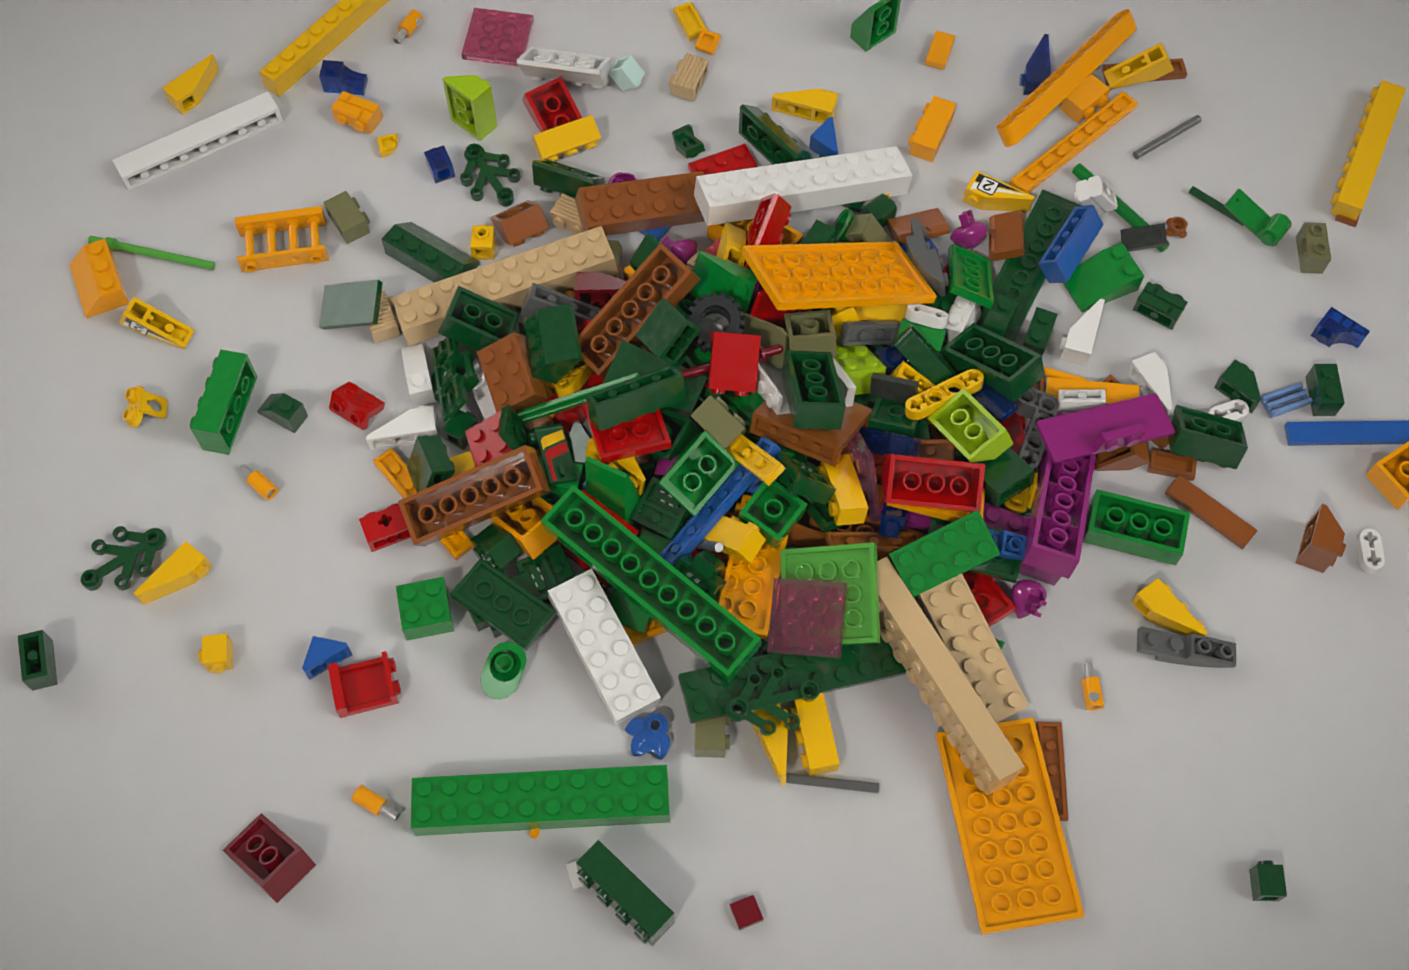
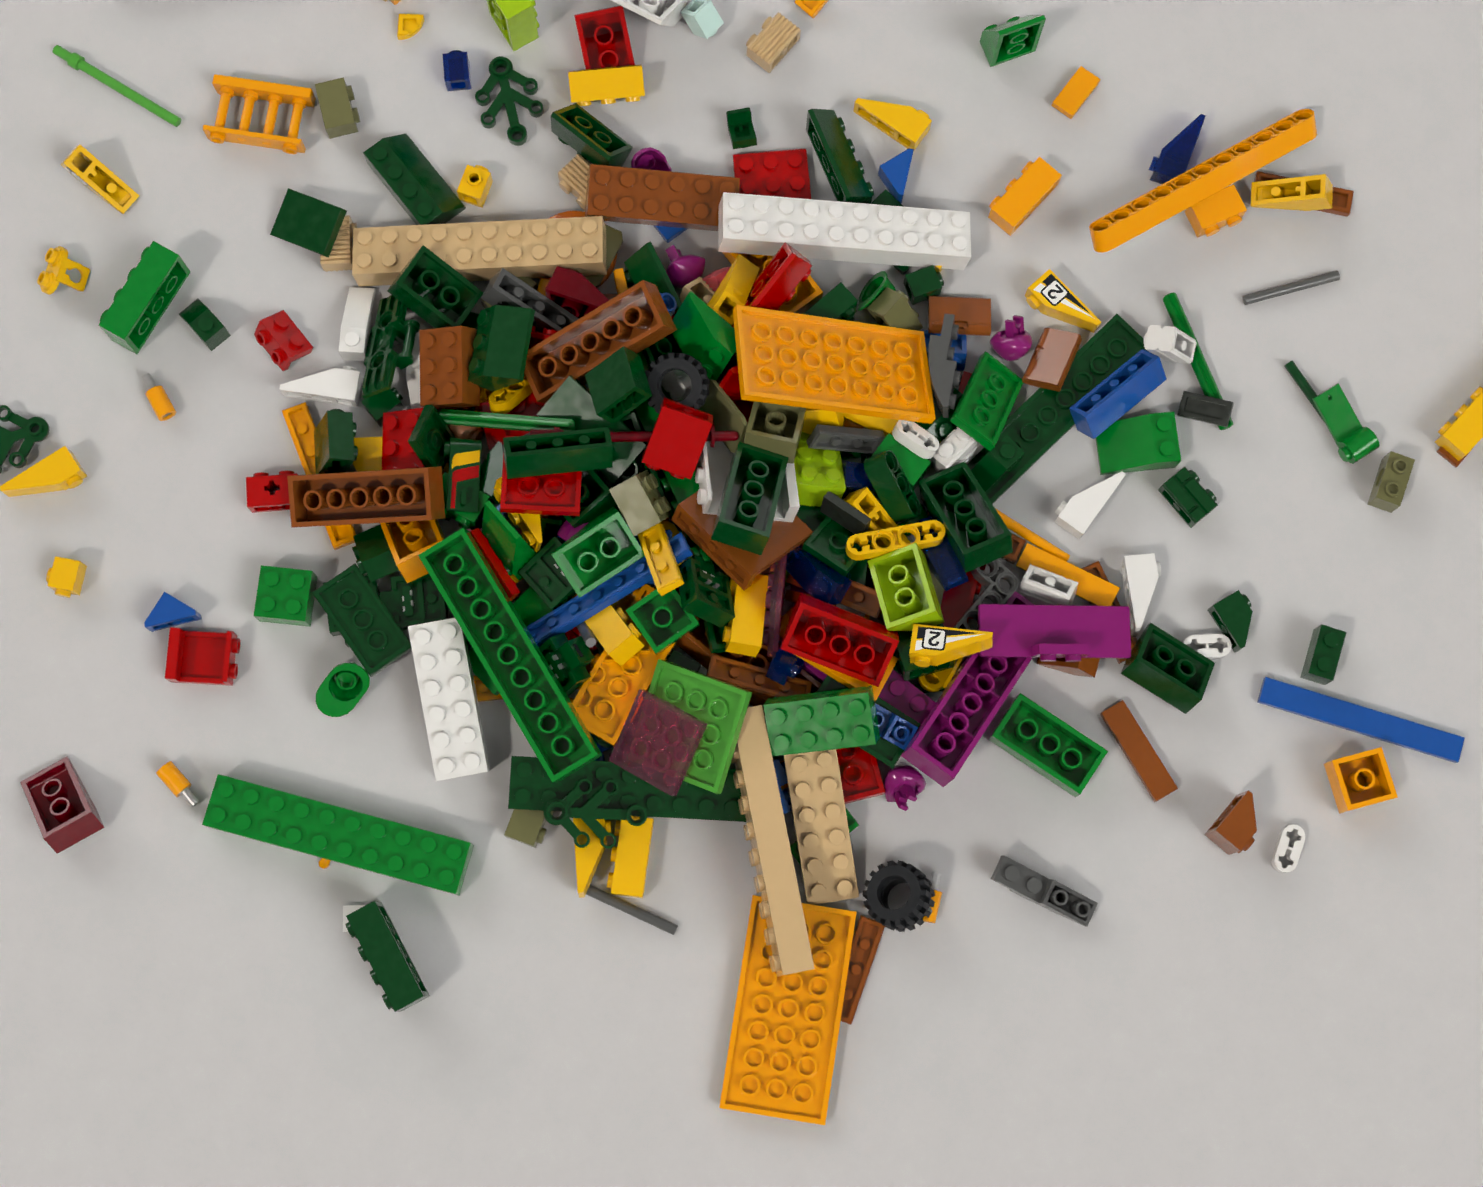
camera: 15 degrees right, 15 degrees up
light orange slope [69,239,129,318] -> none
dark orange slope [490,200,549,247] -> none
blue plate [625,713,671,760] -> none
dark red tile [729,895,764,931] -> none
light orange tile [1009,91,1138,194] -> none
dark green brick [1022,307,1058,356] -> none
yellow slope [1131,578,1208,636] -> none
dark orange tile [1147,449,1197,481] -> none
dark orange plate [1166,217,1188,238] -> none
dark green brick [1249,860,1287,902] -> none
medium blue tile [1261,382,1313,418] -> none
clear blue arch [1310,307,1370,348] -> none
none -> black tyre [863,860,935,932]
none -> yellow slope [909,624,993,667]

